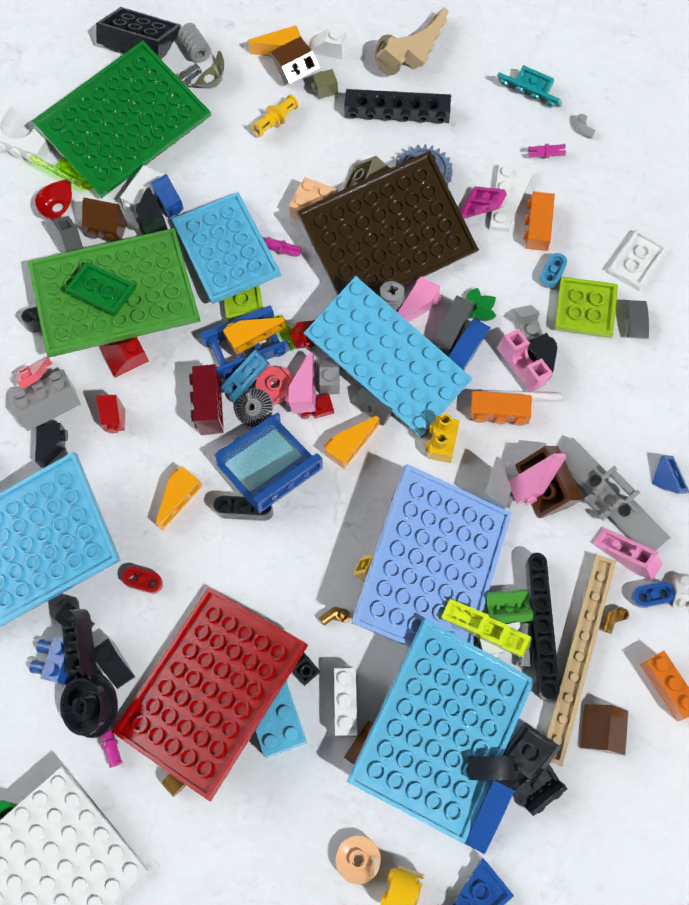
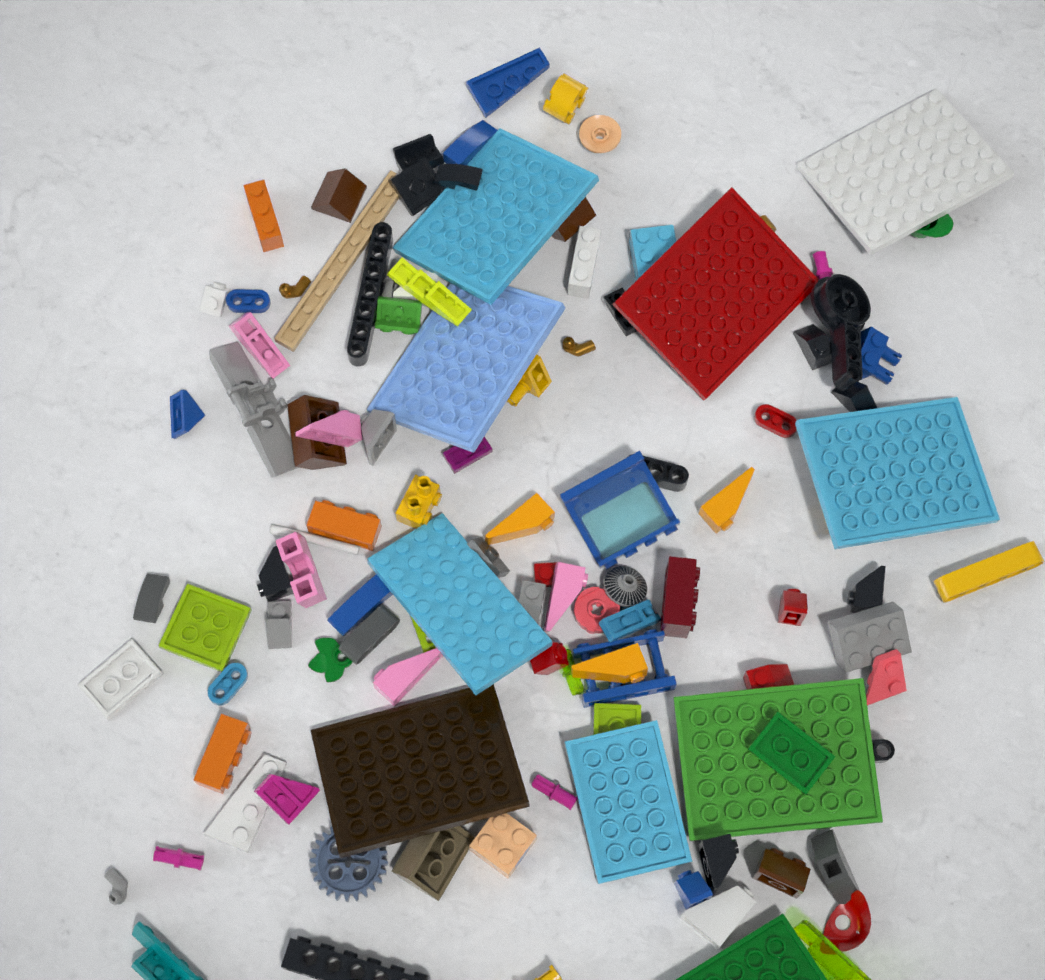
camera: 175 degrees left, 0 degrees up
light grey piece [380,281,404,312] -> none

